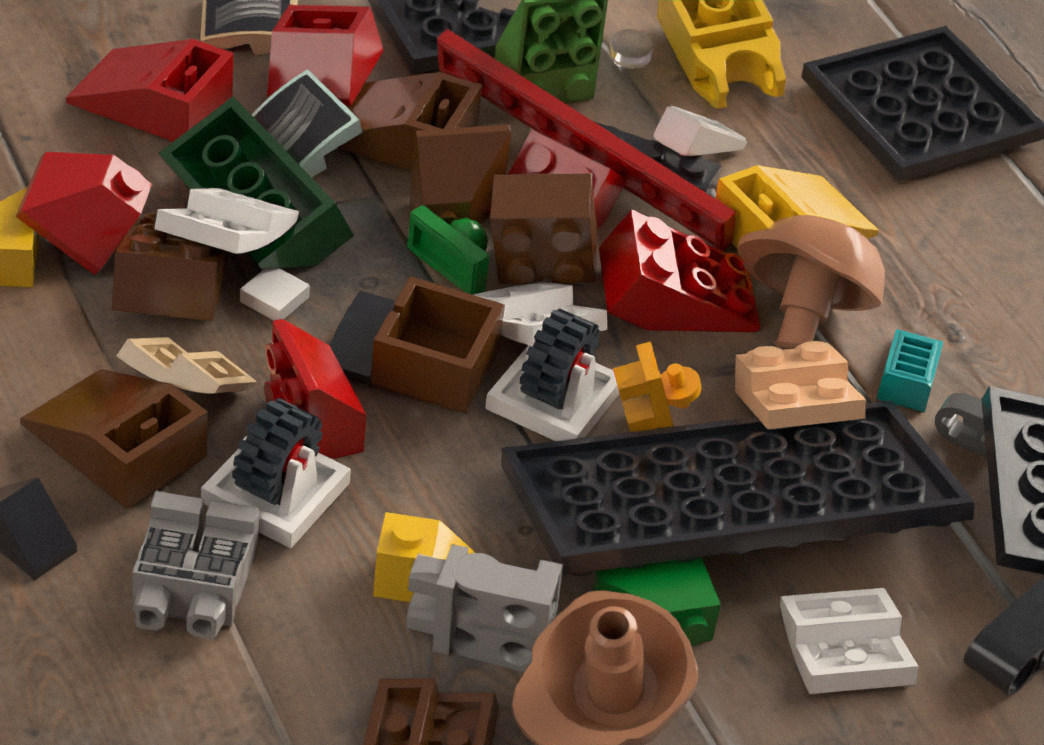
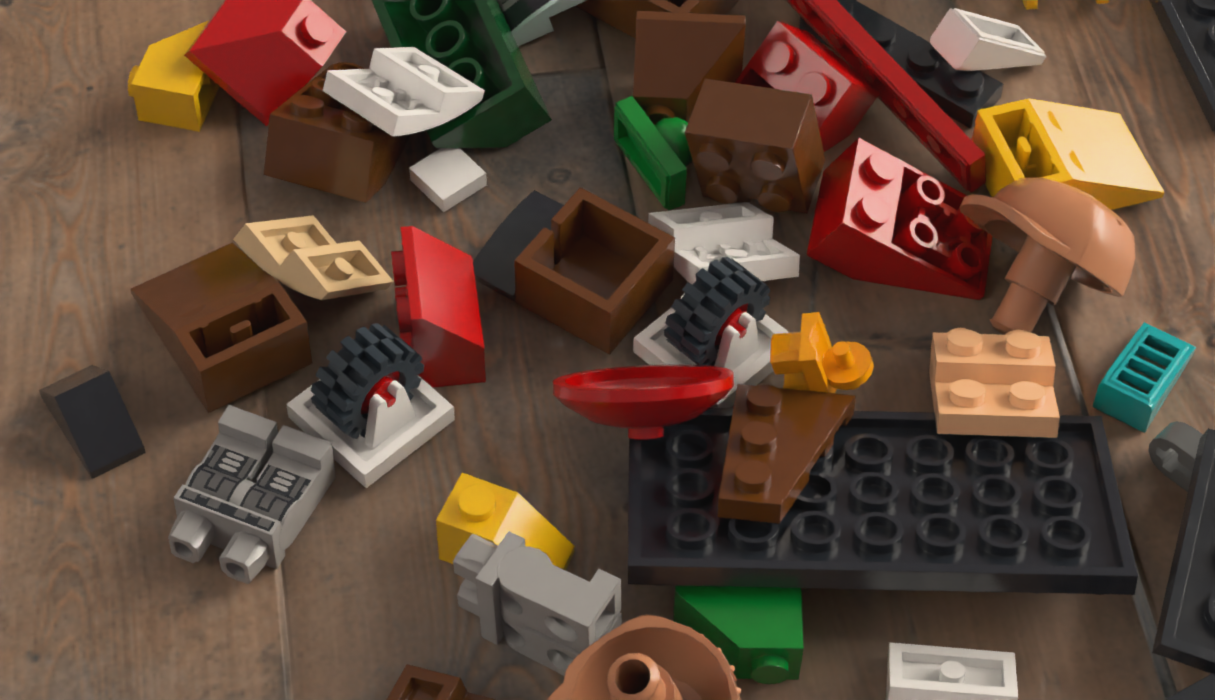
camera: 20 degrees right, 10 degrees up
none -> red dish [553,364,734,440]
none -> reddish brown wing [718,384,856,524]

